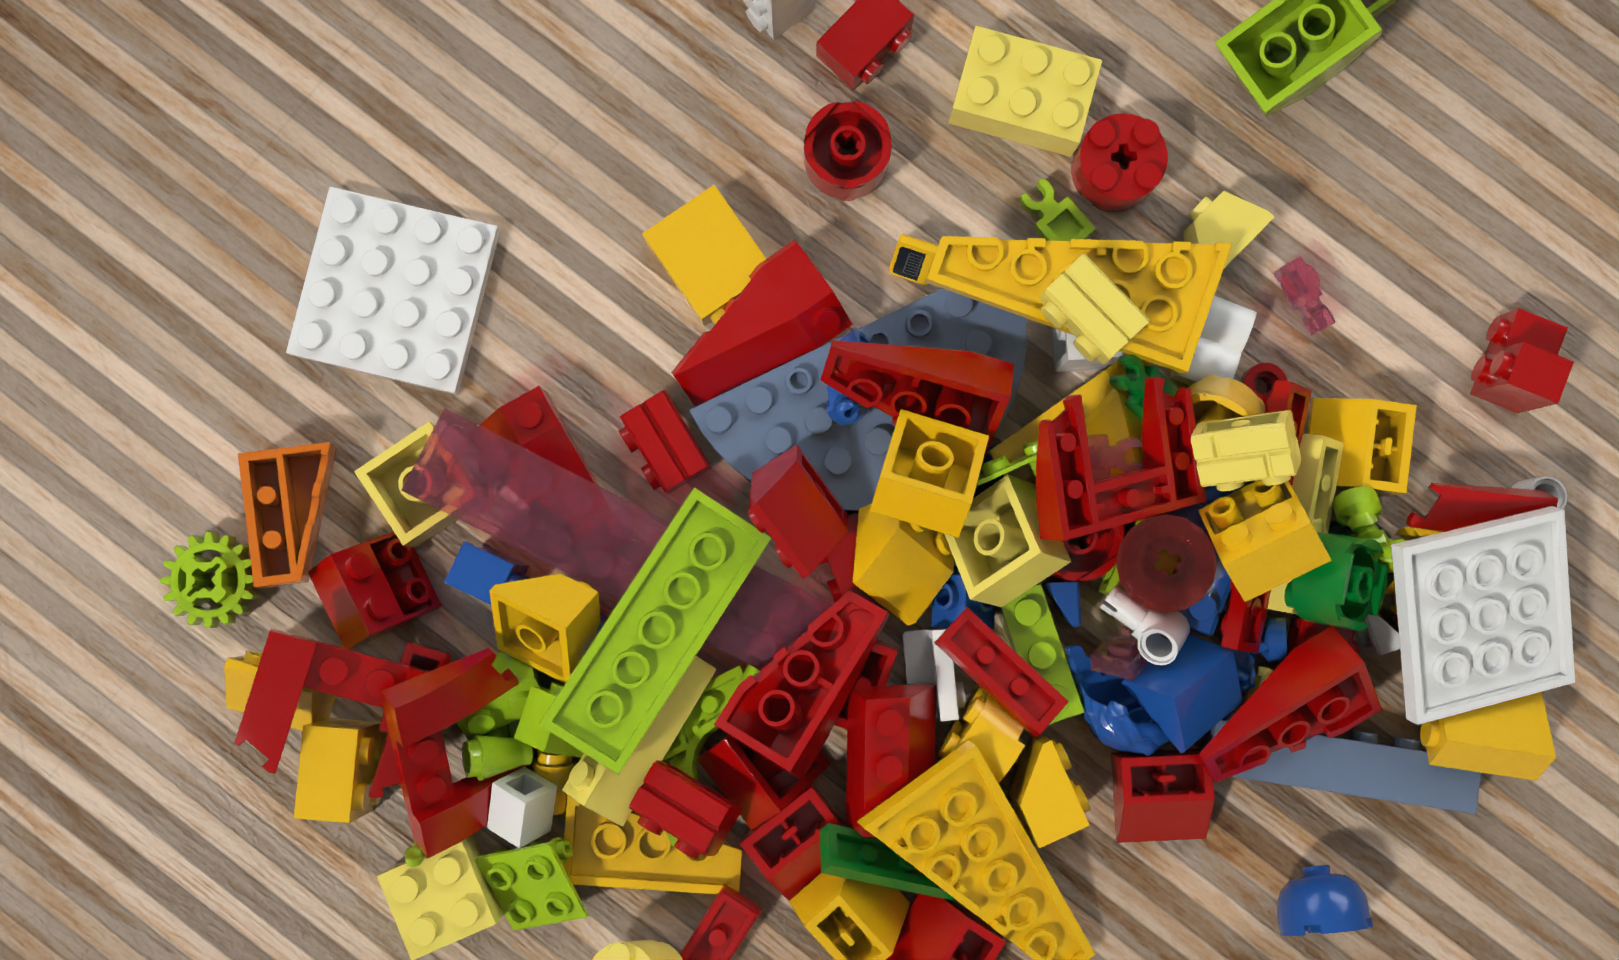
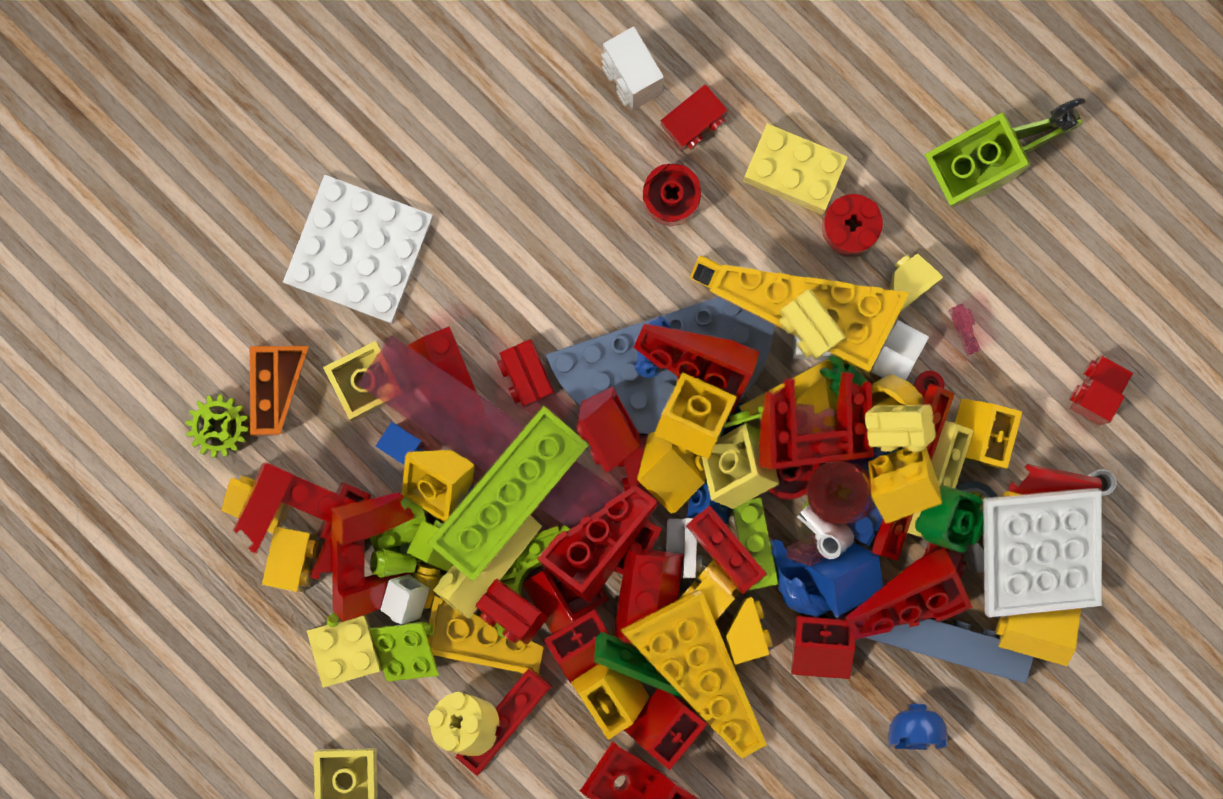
camera: 15 degrees right, 0 degrees up
red slope [308,532,442,649] -> none
yellow brick [642,185,766,327] -> none
red wedge [671,240,853,407] -> none
lime plate [1019,178,1096,241] -> none
blue slope [1040,582,1081,627] -> none
blue arm [1228,618,1287,693] -> none
lime arm [1332,486,1406,573] -> none

